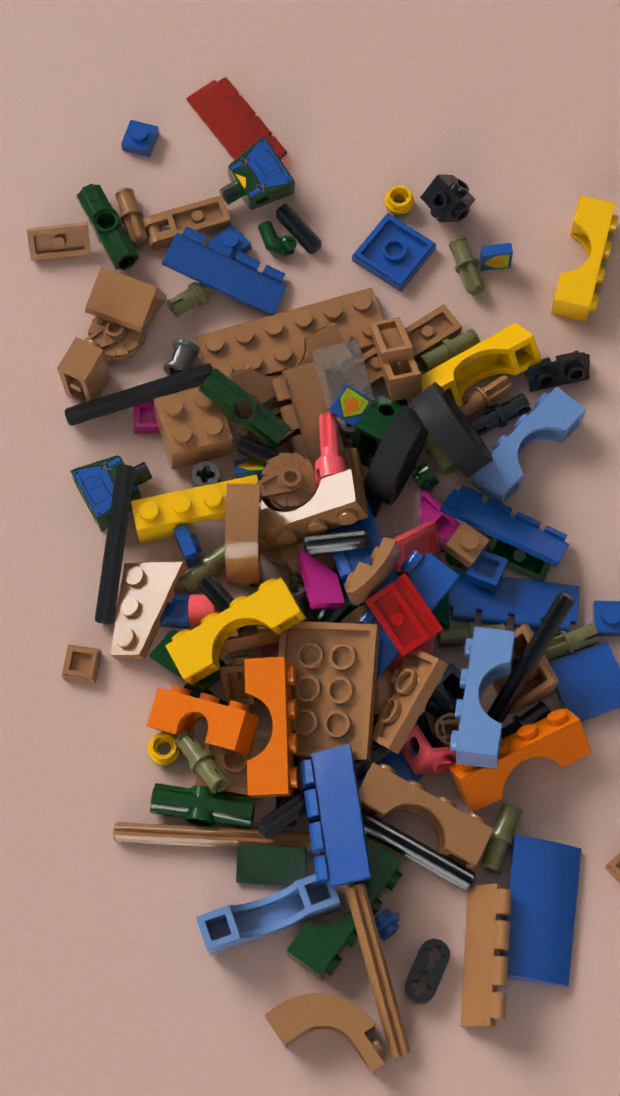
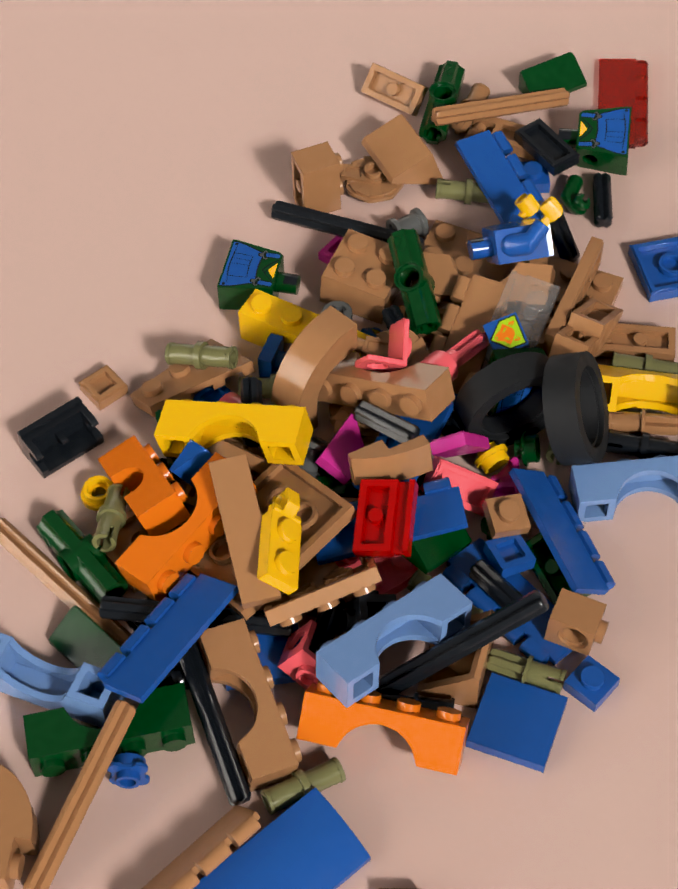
camera: 40 degrees right, 15 degrees down
black axle [95,464,135,624] -> none
blue plate [121,120,159,157] -> none
black beam [404,938,450,1005] -> none
none -> black hinge [17,396,104,478]
none -> olive pin [165,341,239,370]
none -> blue slope [169,439,213,489]
none -> medium nougat tile [208,454,282,609]
none -> yellow hinge [257,487,302,595]
none -> coral bracket [355,318,412,372]
none -> dark pink tile [430,431,491,458]
none -> medium nougat axle [431,88,570,126]
none -> torso [467,193,563,265]
none -> black axle [469,559,523,608]
none -> yellow plate [474,442,510,474]
none -> black tile [514,118,580,176]
none -> dark green slope [518,52,587,94]
none -> black axle [542,213,580,262]
none -> medium nougat tile [543,236,604,357]
none -> medium nougat brick [544,588,609,656]

